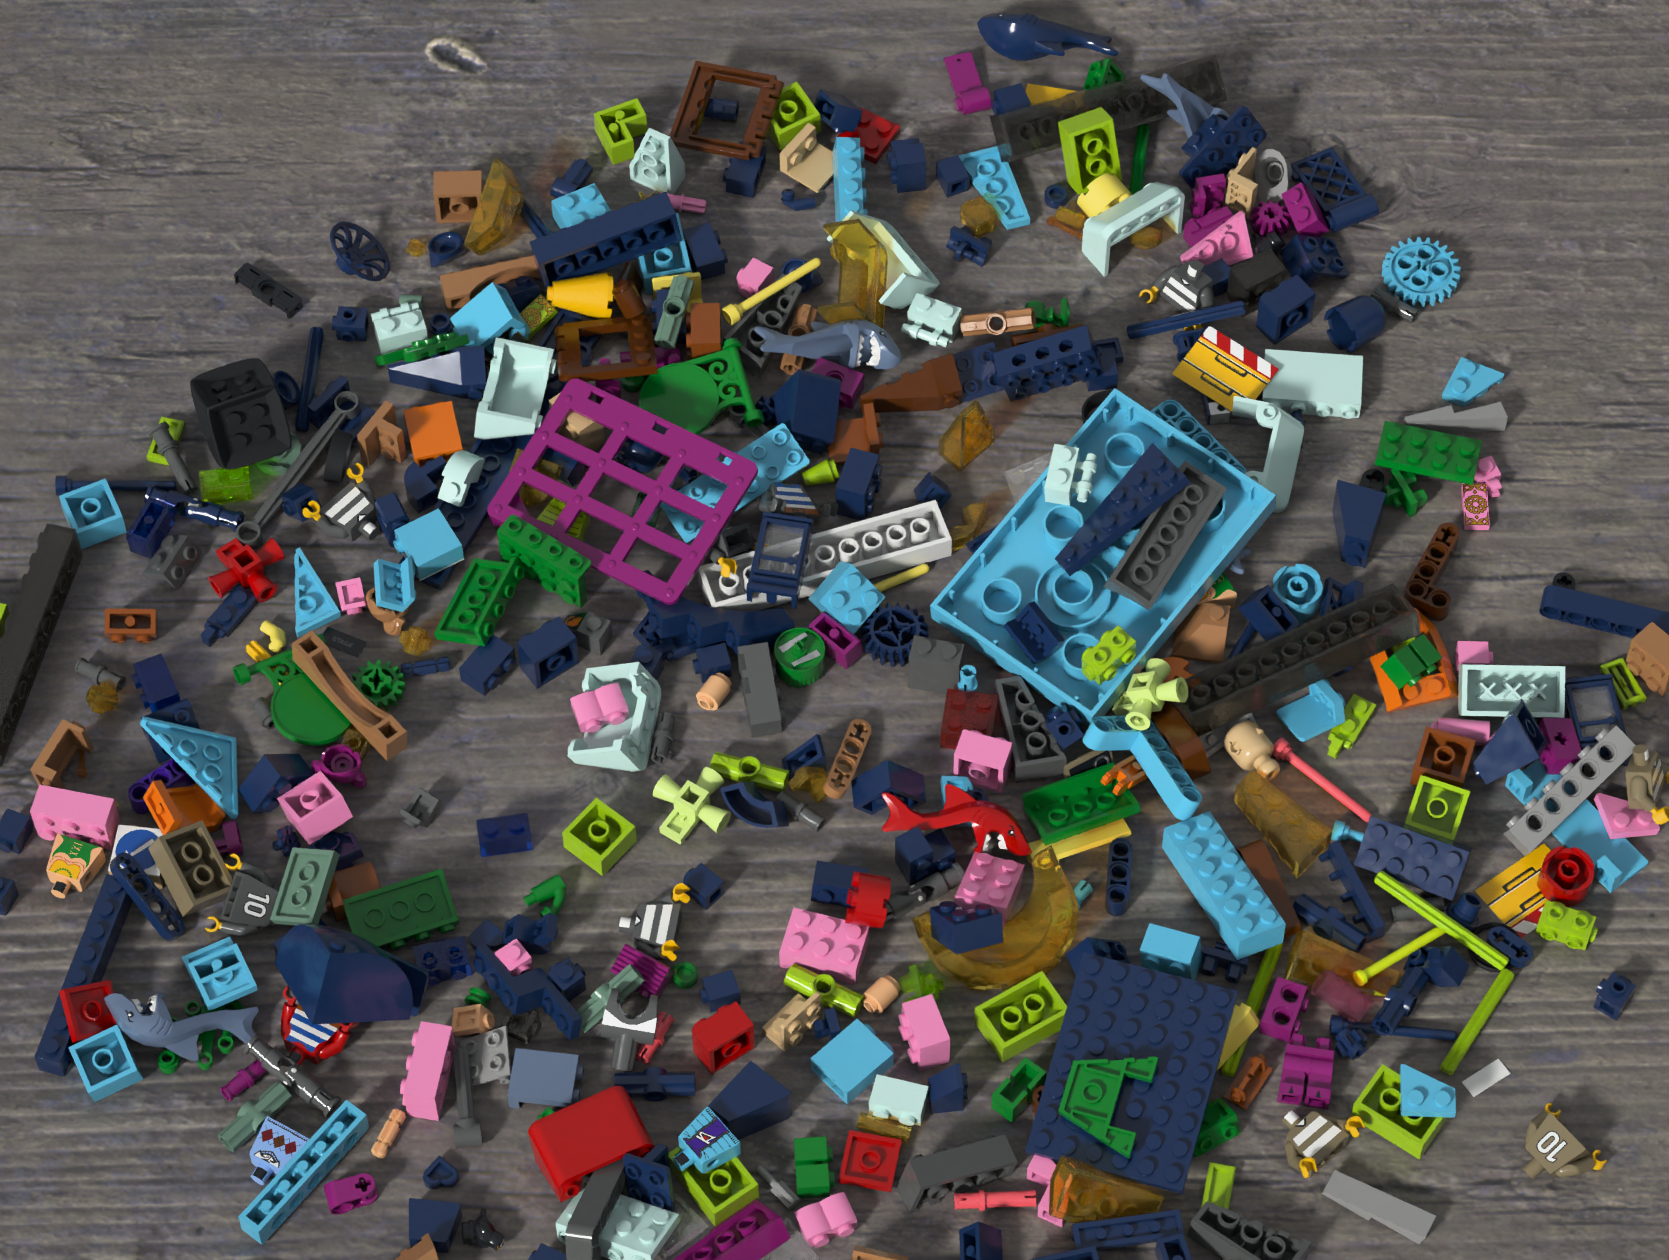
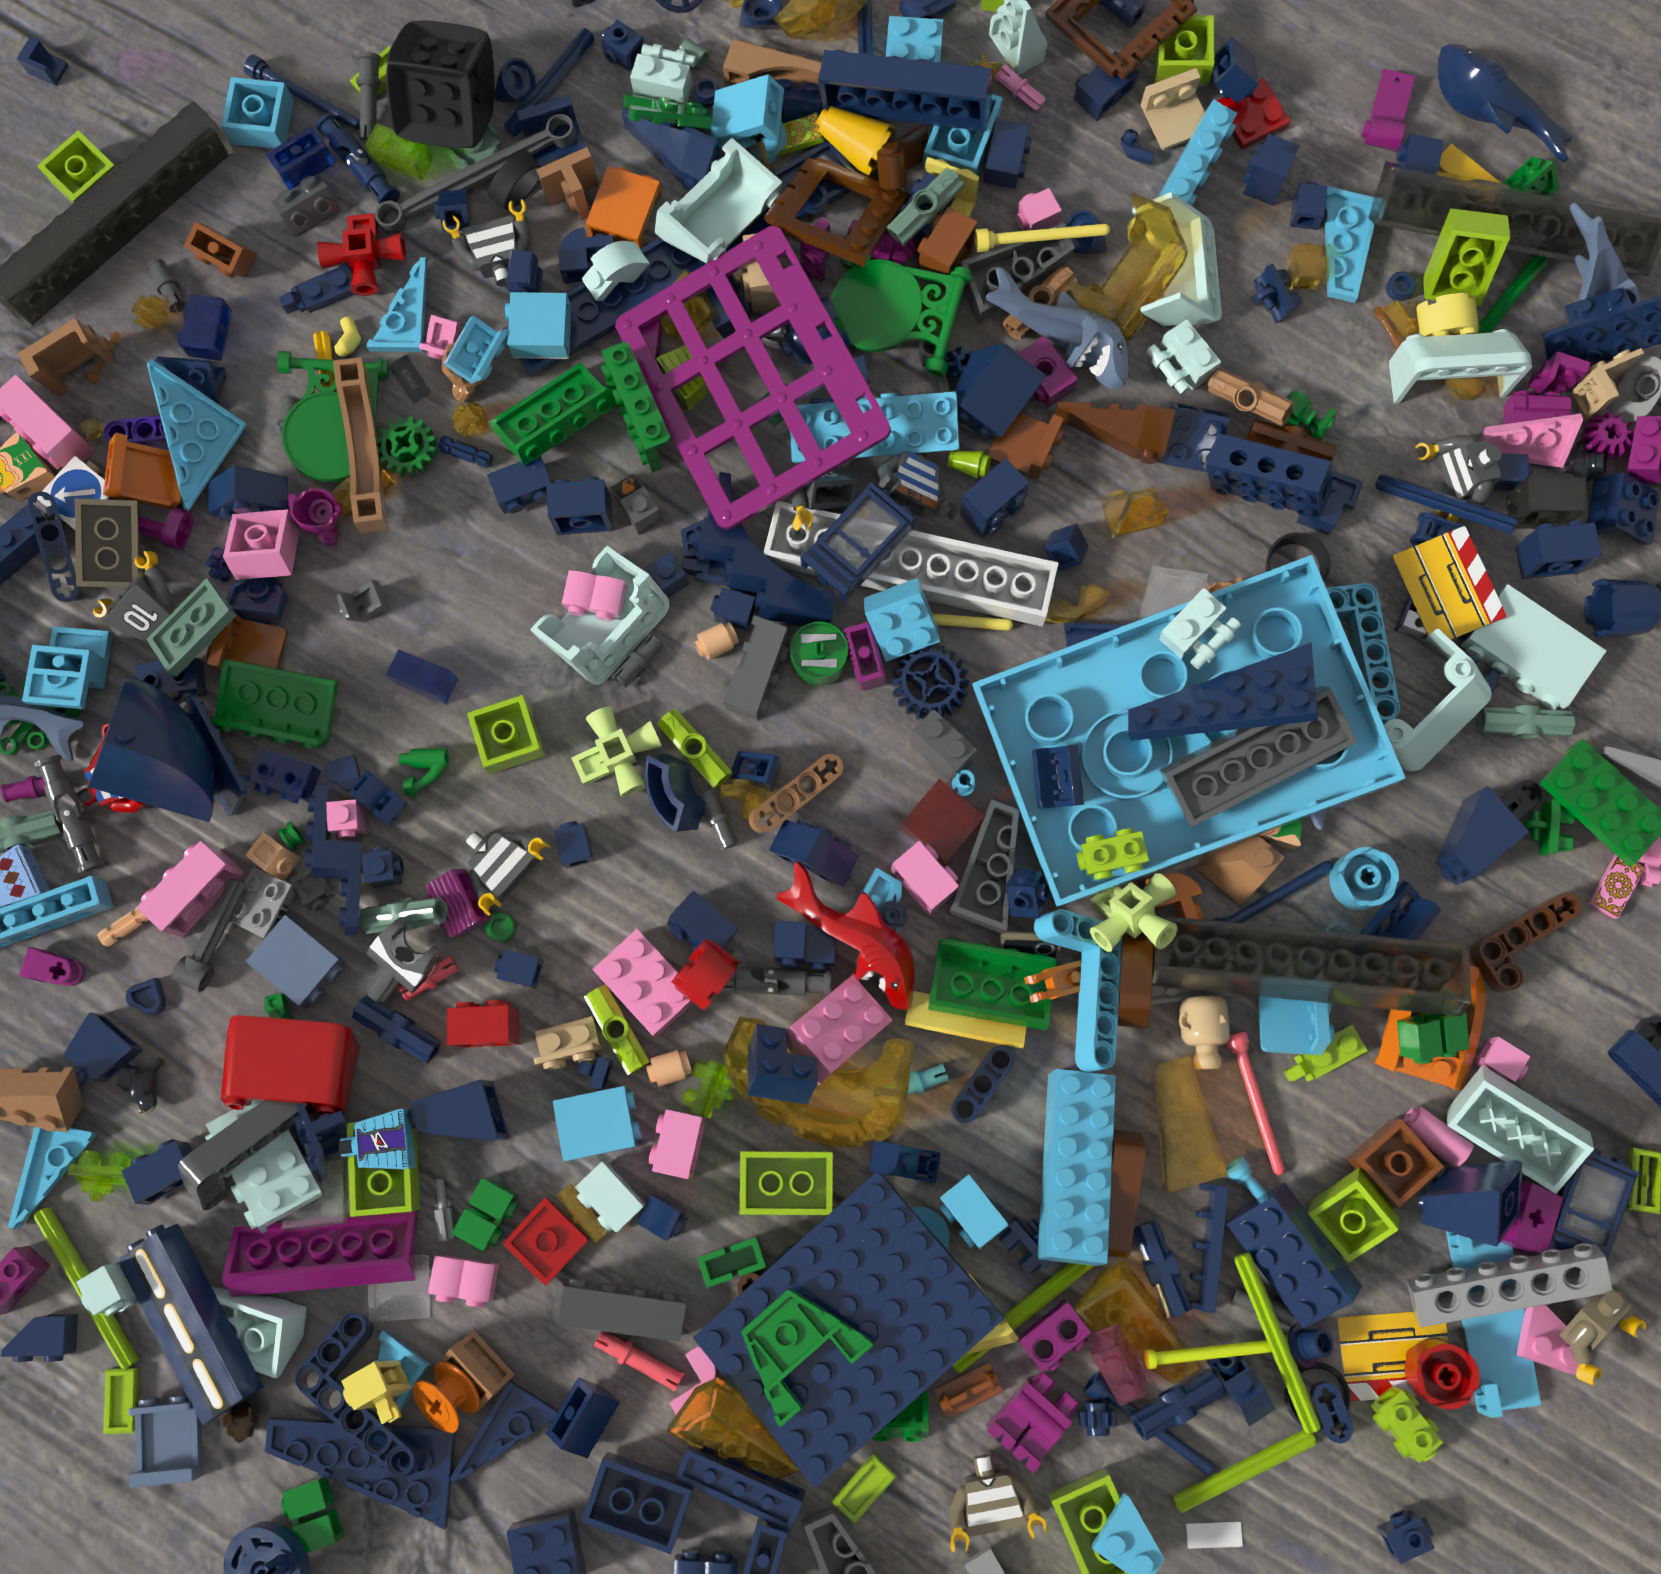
camera: 35 degrees right, 20 degrees up
dark blue brick [1238,585,1300,646] -> none
none -> sand green piece [1478,705,1575,739]

